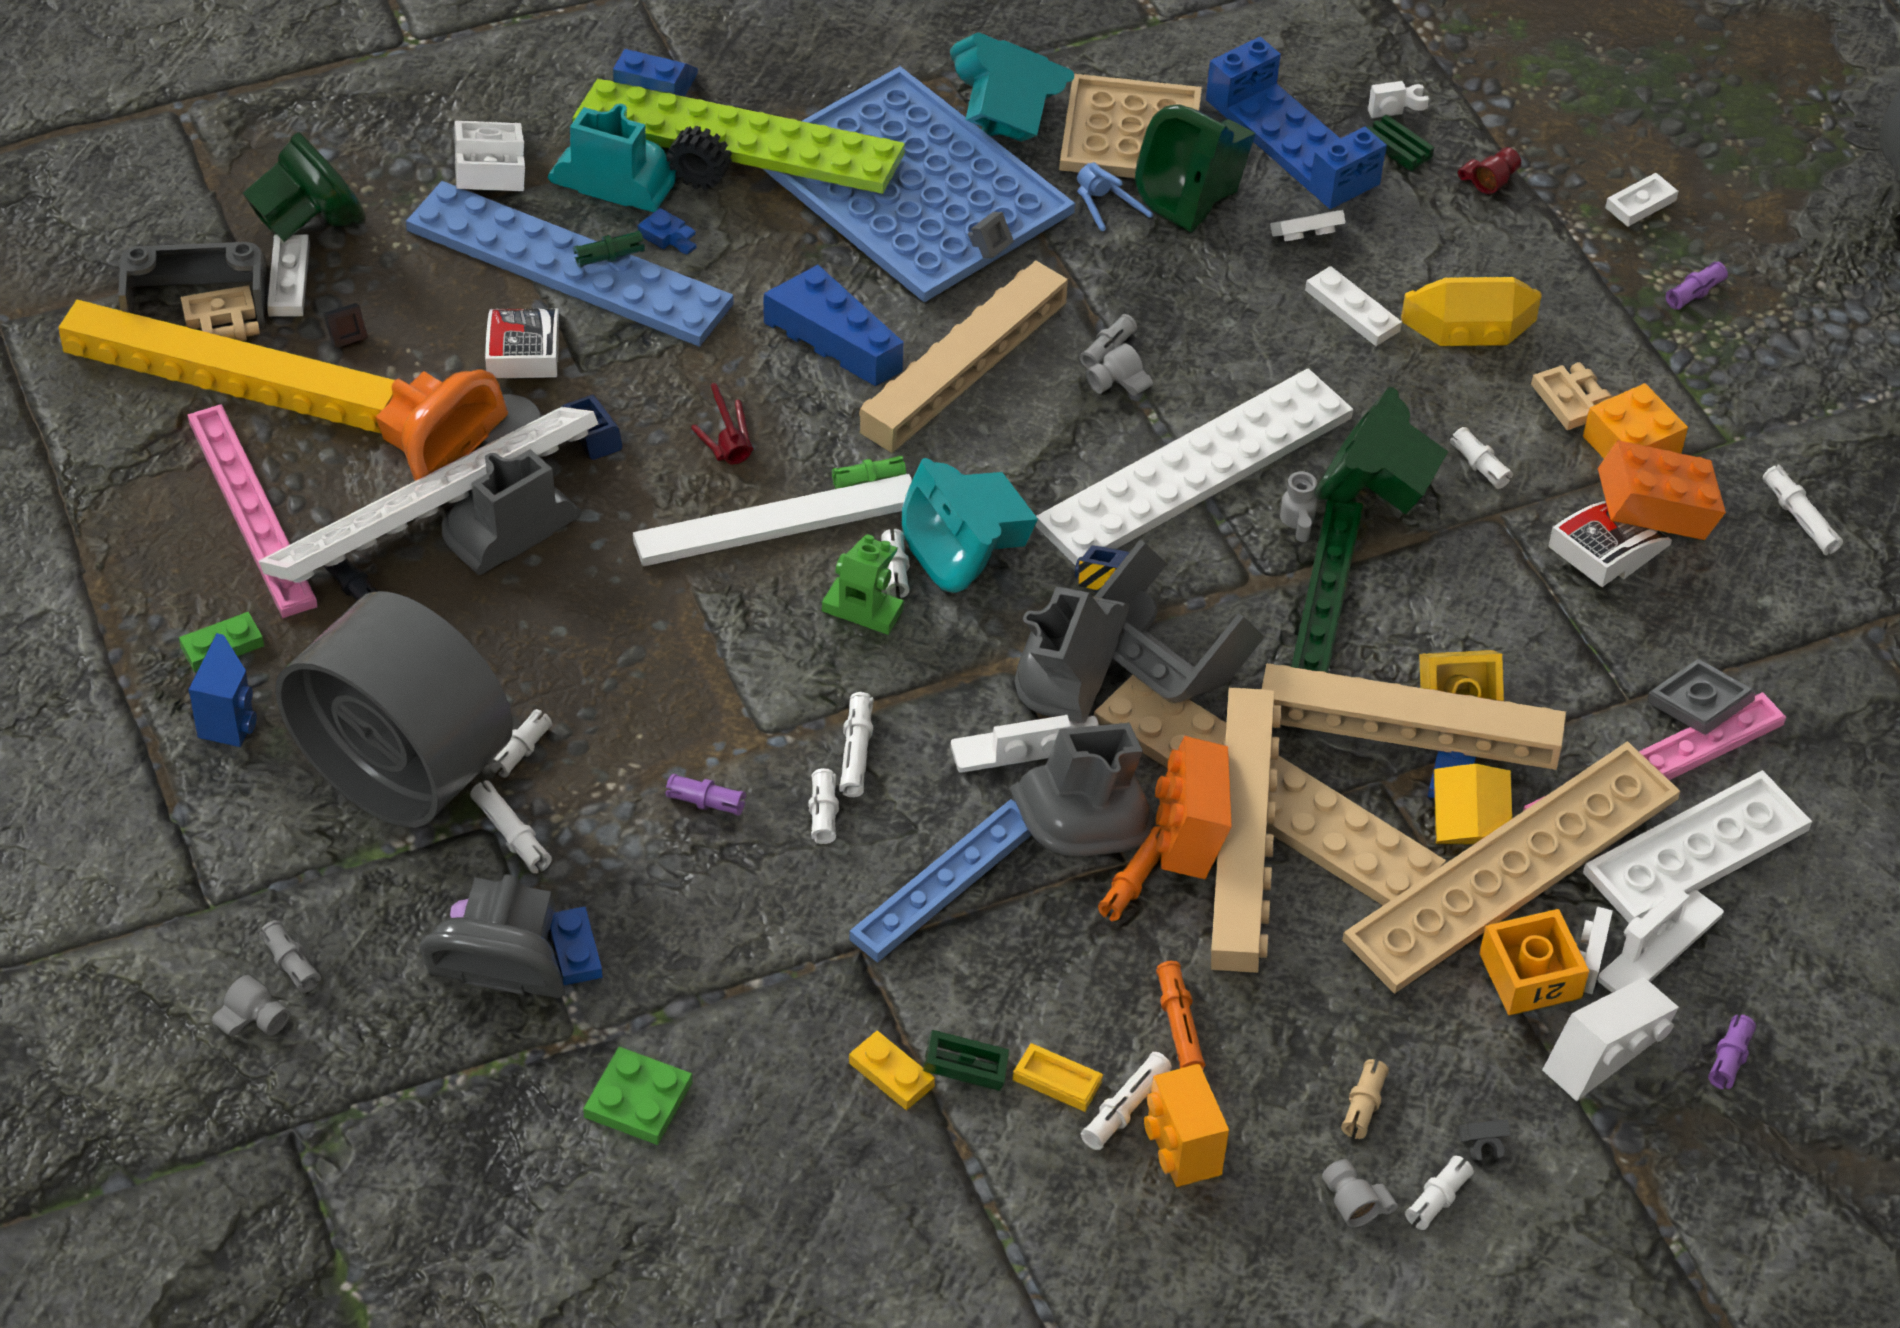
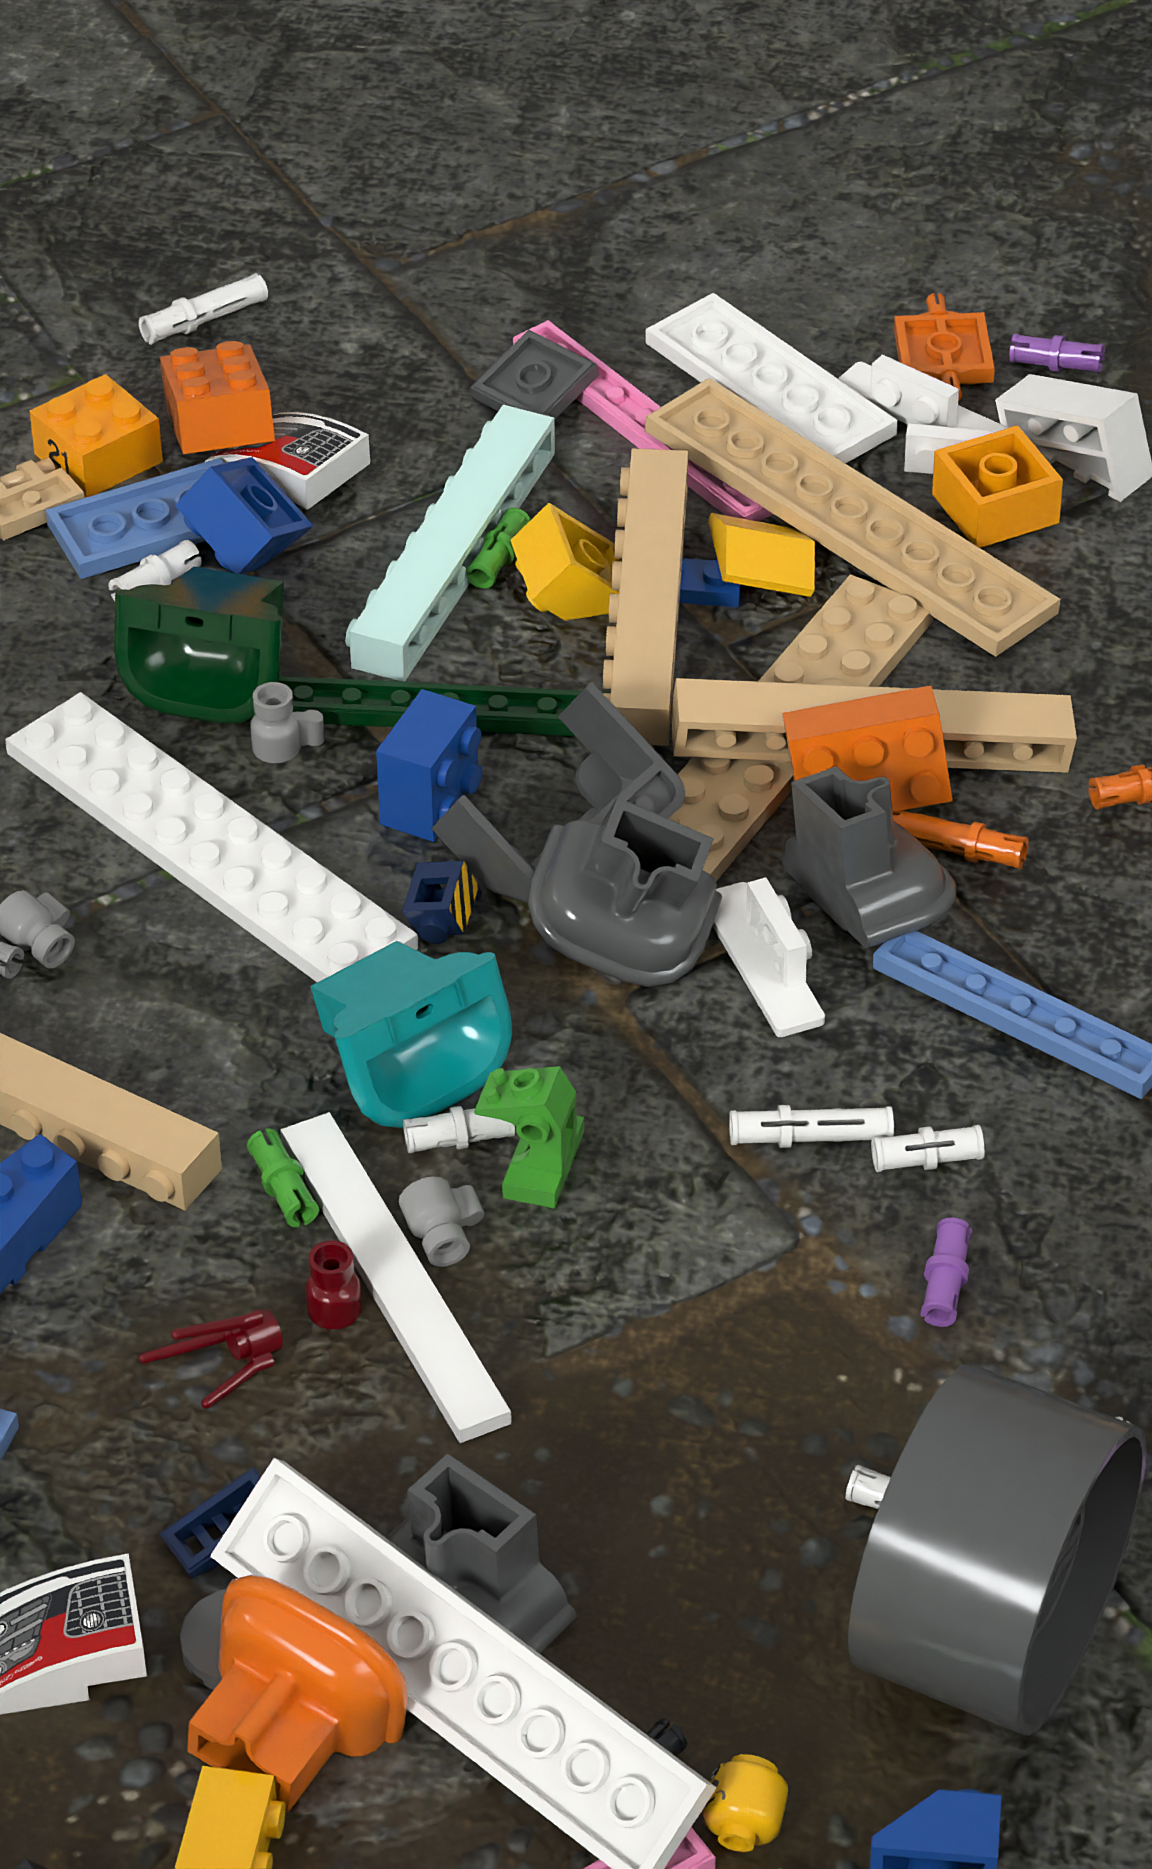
camera: 95 degrees left, 5 degrees down
none -> medium blue plate [46,458,224,579]
none -> blue slope [175,457,313,574]
none -> dark red piece [305,1240,362,1330]
none -> light aqua brick [345,405,555,682]
none -> blue brick [376,689,482,842]
none -> light grey piece [399,1176,485,1267]
none -> bright green pin [466,508,531,589]
none -> yellow head [703,1754,788,1852]
none -> orange plate [894,293,995,401]

